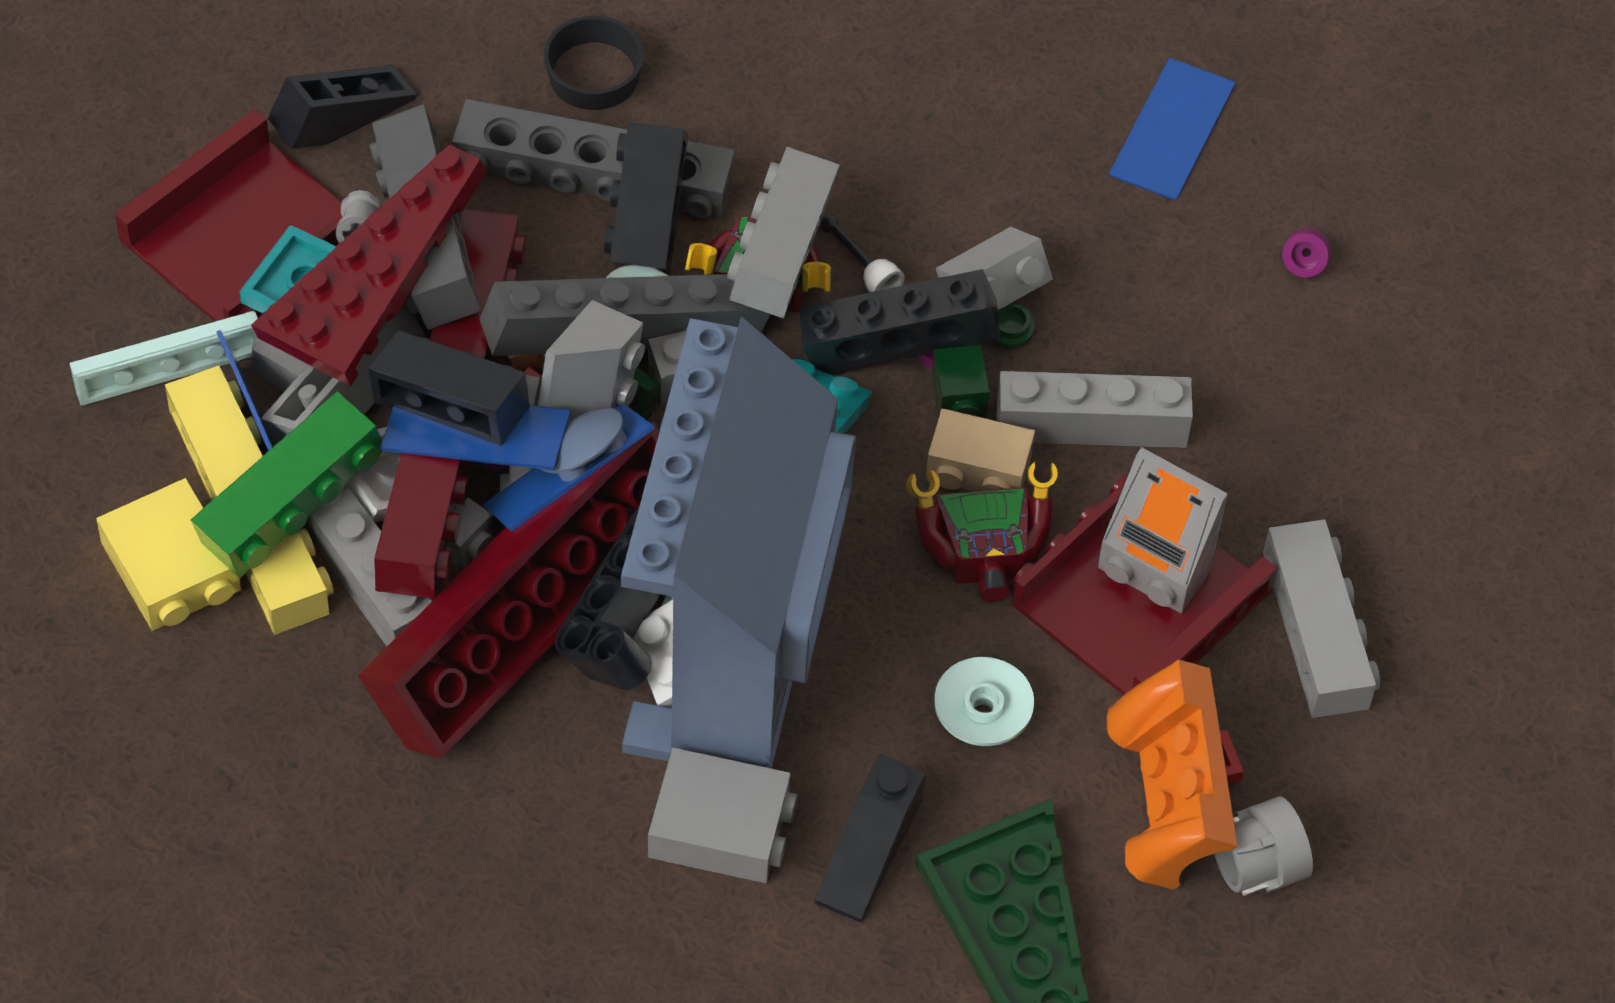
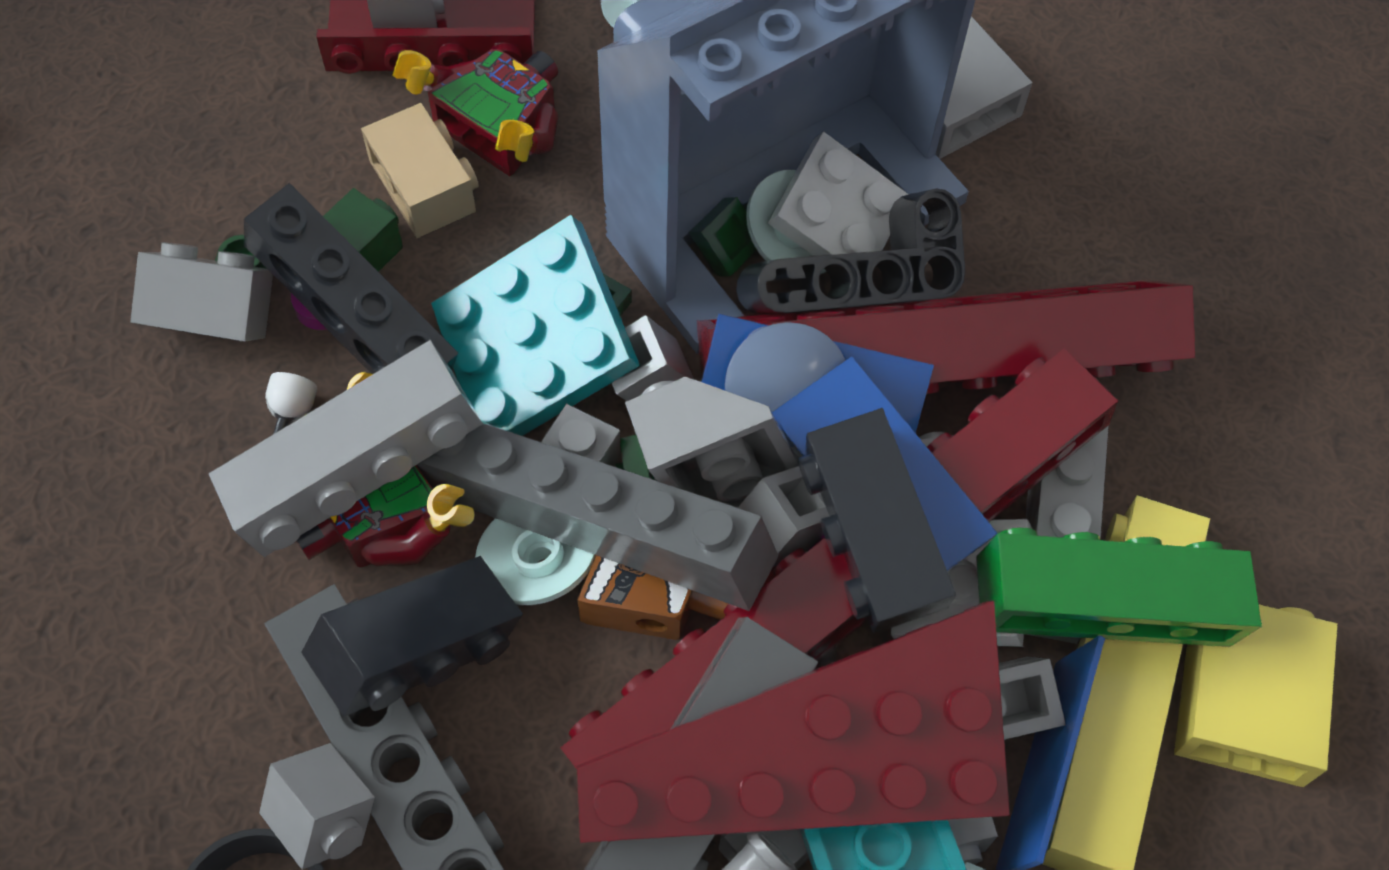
camera: 135 degrees left, 5 degrees up
light grey brick [996,371,1193,448] -> none
none -> light grey brick [259,743,375,870]

